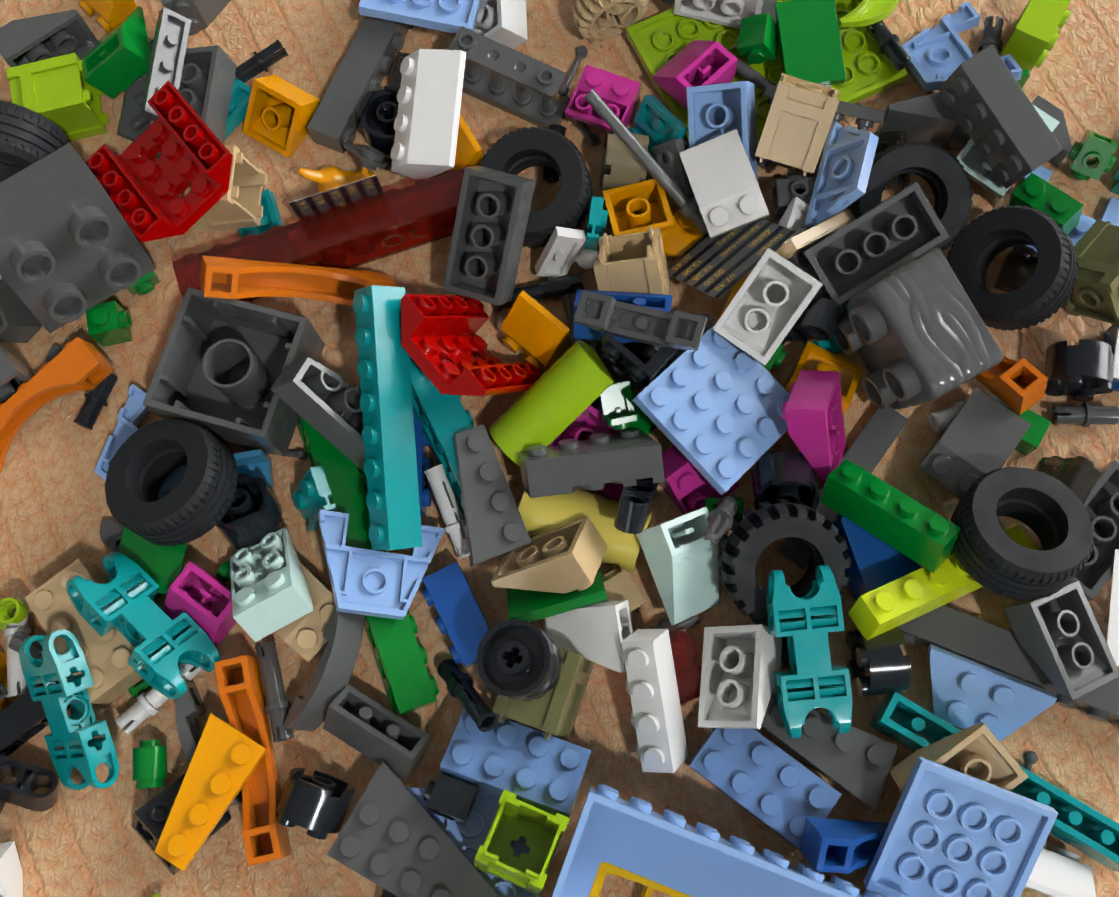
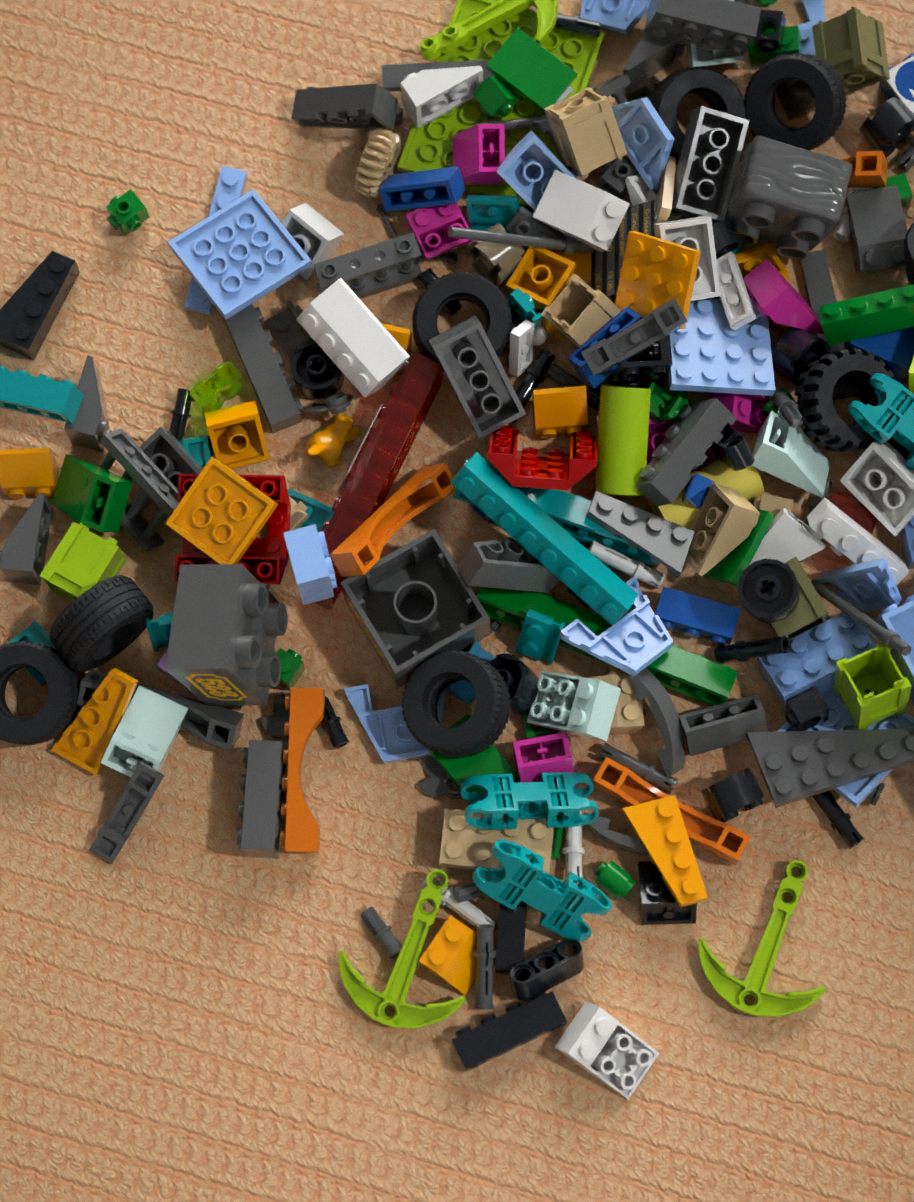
camera: 50 degrees left, 0 degrees up
none -> light orange plate [165,457,278,564]
none -> clear neon green brick [190,361,245,417]
none -> light blue brick [283,524,337,605]
none -> blue brick [379,166,466,212]
none -> light orange plate [615,231,701,329]
none -> blue slope [681,473,714,508]
none -> white tile [717,251,757,330]
none -> black brick [753,9,786,52]
none -> dark grey bar [811,579,911,656]
none -> light blue wing [816,558,902,613]

